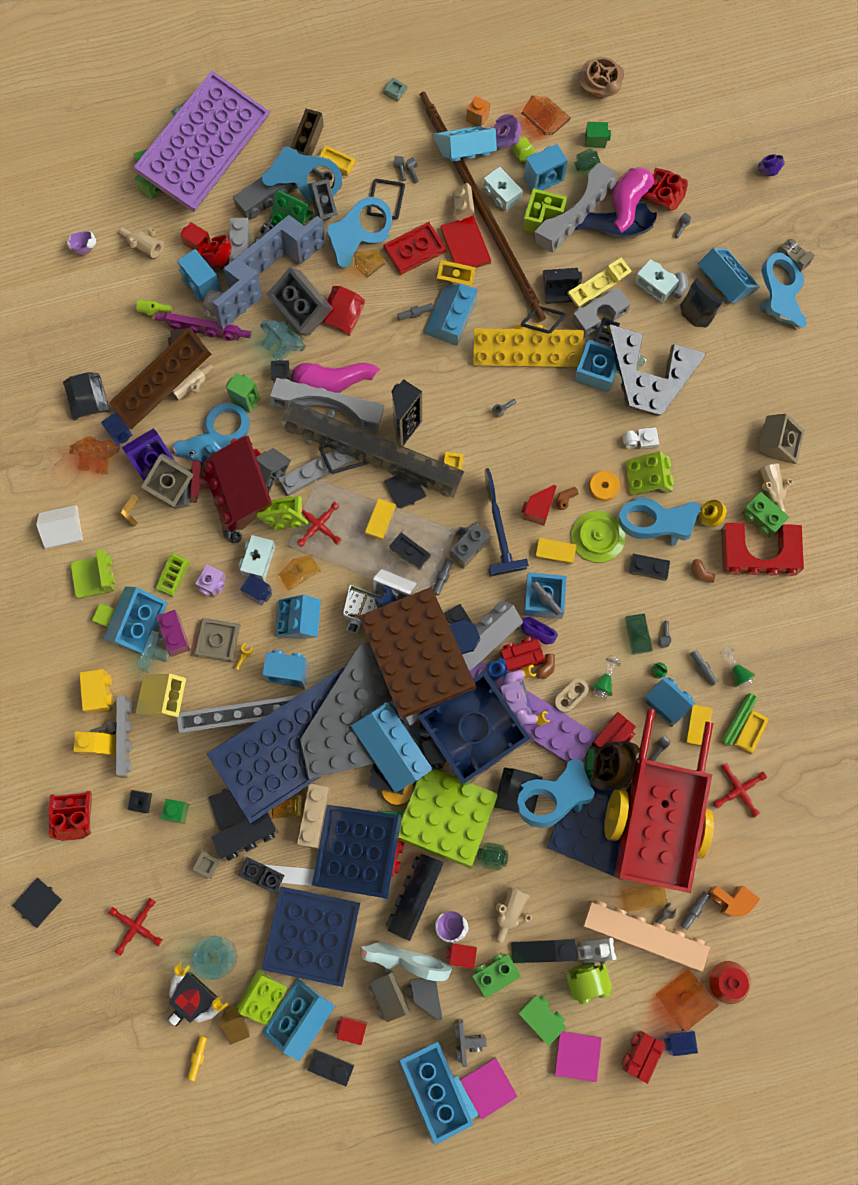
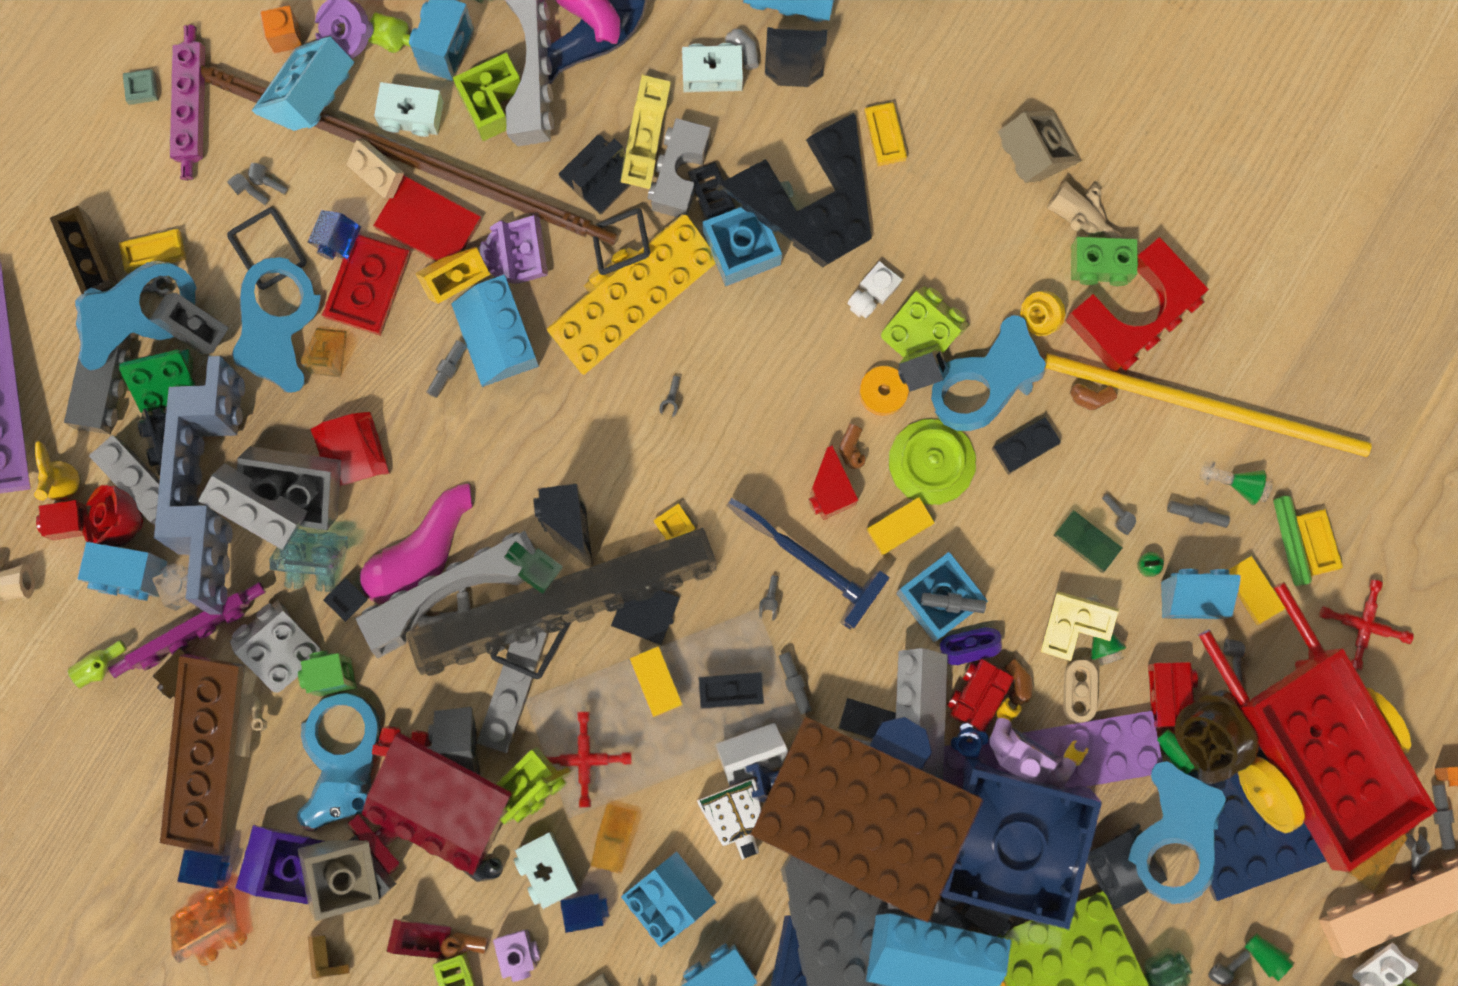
camera: 45 degrees left, 5 degrees up
black slope [63,372,110,421] -> none
dark grey brick [450,523,490,569] -> none
none -> yellow piece [34,441,80,501]
none -> magenta plate [170,25,205,181]
none -> light grey arch [198,463,308,550]
none -> light grey bracket [230,600,321,693]
none -> clear blue brick [307,210,361,260]
none -> dark red tile [386,919,452,959]
none -> dark orange arm [441,932,488,958]
none -> medium lavender slope [480,215,548,284]
none -> dark green plate [504,541,563,594]
none -> yellow tile [864,102,907,166]
none -> black brick [898,344,949,392]
none -> light yellow plate [1041,591,1119,661]
none -> yellow piece [1044,353,1372,457]
none -> dark grey hand [1208,950,1251,985]
none -> green cone [1244,933,1295,981]

